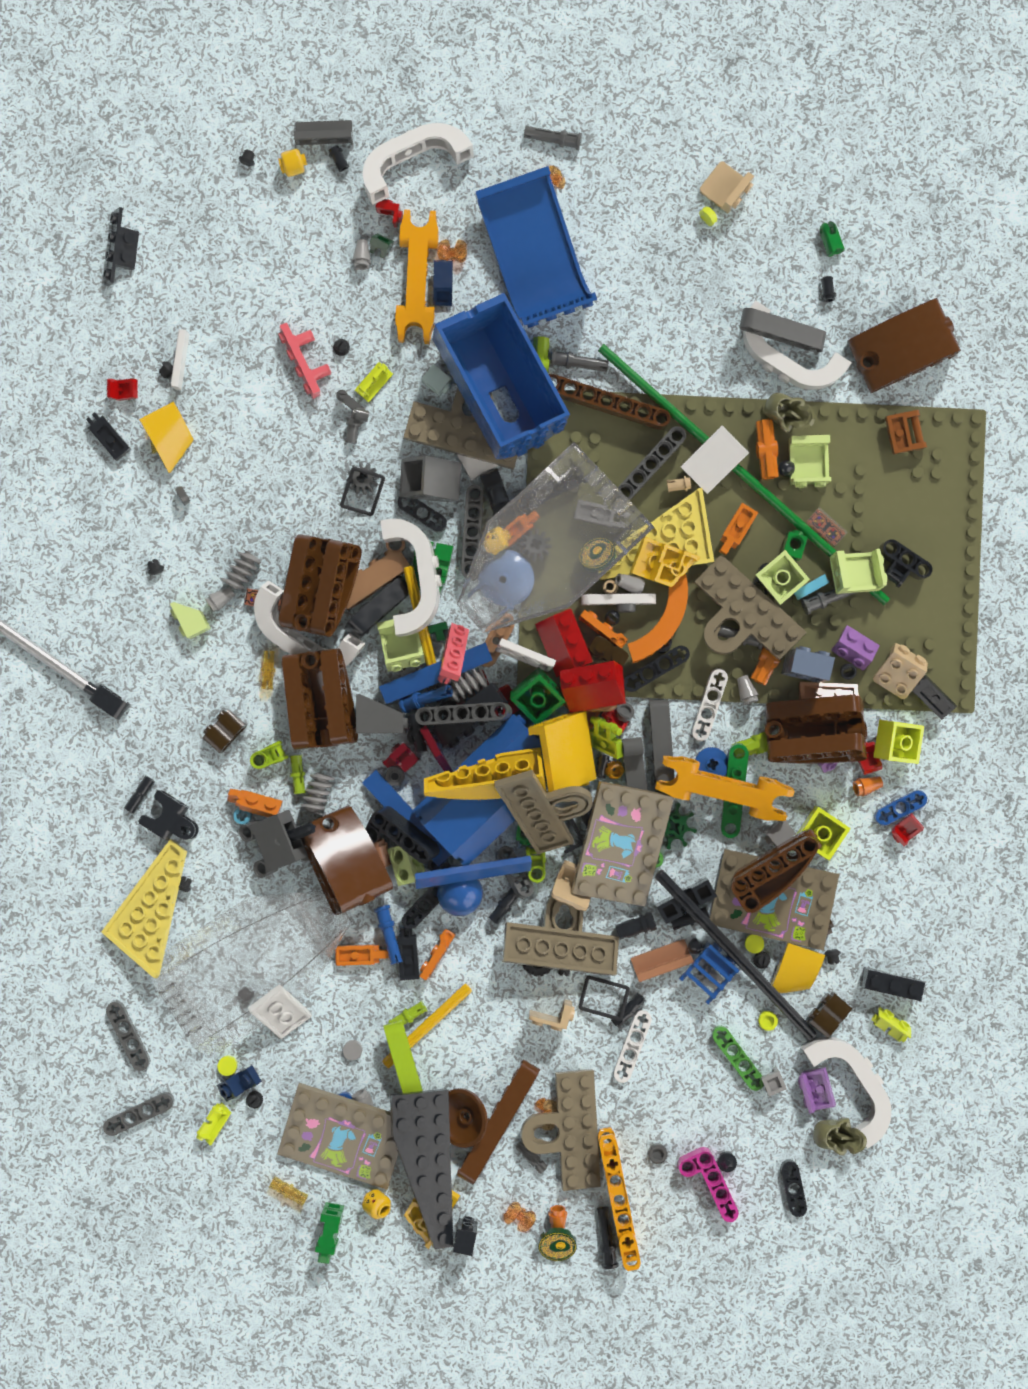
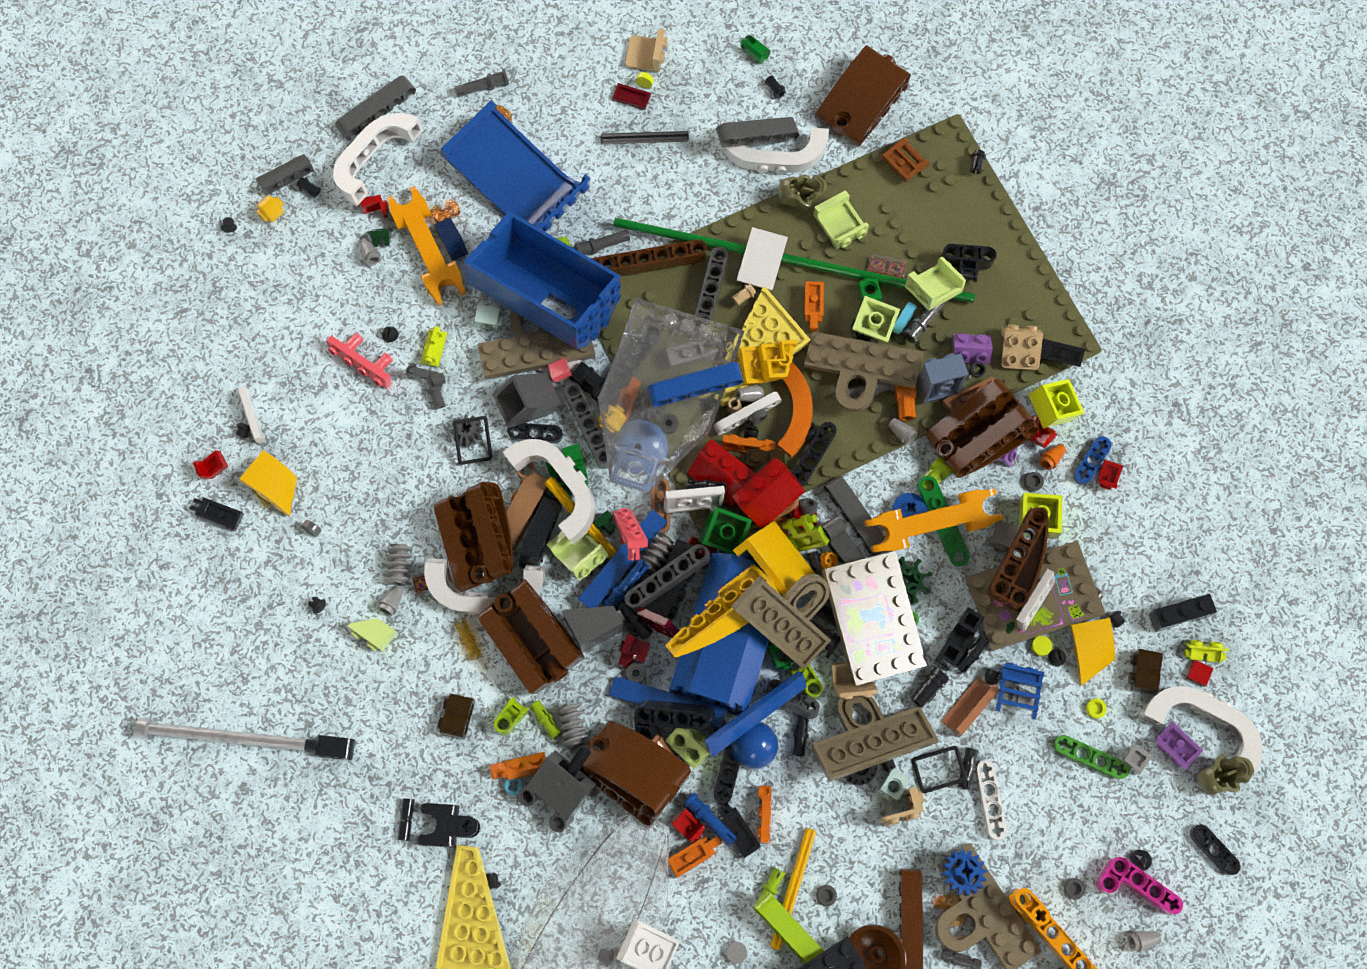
camera: 30 degrees left, 15 degrees down
black bracket [103,207,139,286] -> none
black axle [655,870,817,1041] -> none
white beam [692,668,728,741] -> none
orange piece [756,419,779,480] -> none
black hinge [778,460,795,476] -> none
none -> dark grey beam [335,75,416,140]
none -> coral tile [548,357,572,383]
none -> black axle [600,131,689,144]
none -> dark red tile [612,83,651,110]
none -> blue beam [647,362,744,407]
none -> dark grey tile [659,414,679,434]
none -> red bracket [670,807,705,843]
none -> black pin [687,479,727,493]
none -> dark grey tile [816,885,837,906]
none -> light aqua brick [878,769,910,803]
none -> blue gear [941,849,987,897]
none -> black pin [970,150,986,174]
none -> white tile [1016,569,1055,631]
none -> dark grey tile [1024,472,1044,492]
none -> light grey cone [1127,931,1161,953]
none -> red tile [1186,660,1214,687]

